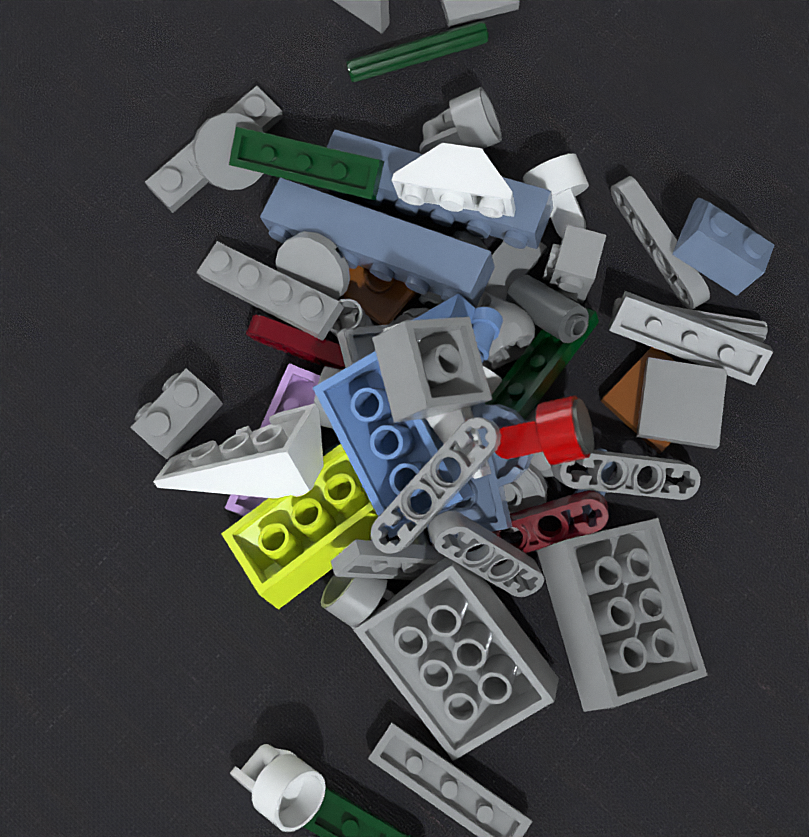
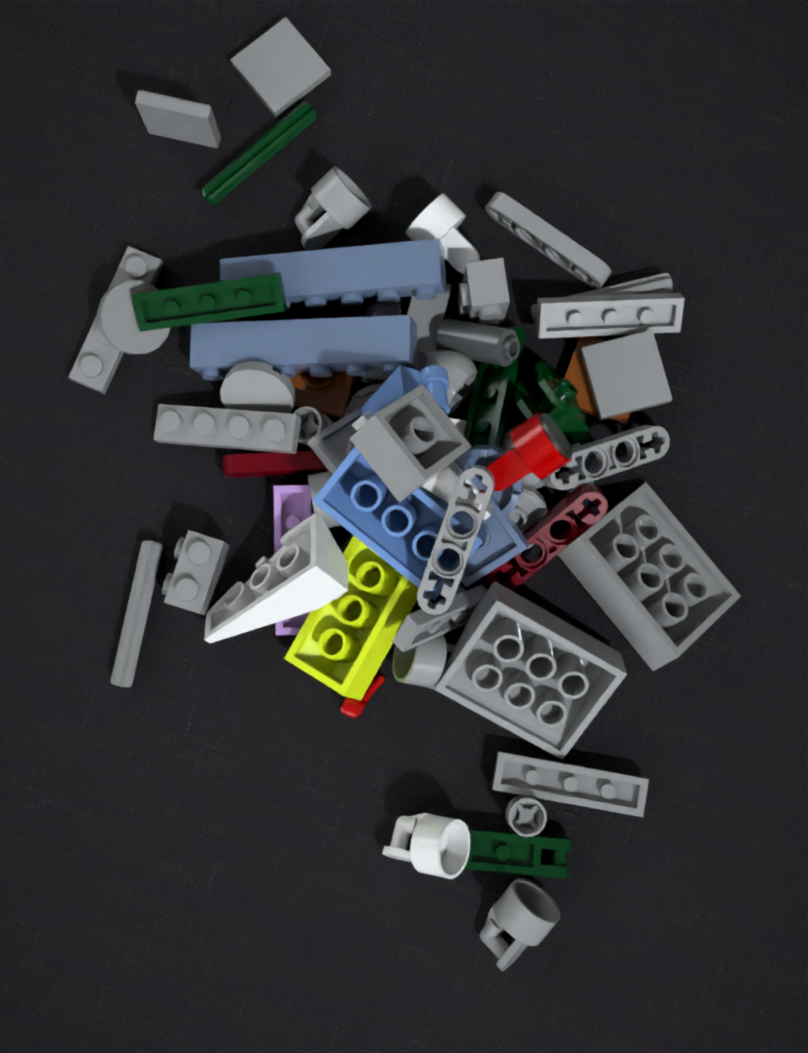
camera: 30 degrees left, 5 degrees up
white slope [392,143,516,218] -> none
light grey beam [428,511,544,597] -> none
sand blue slope [672,197,775,296] -> none
none -> light grey axle [111,540,163,687]
none -> red hand [340,674,386,718]
none -> light grey wheel [505,795,547,837]
none -> dark green hinge [514,362,590,442]

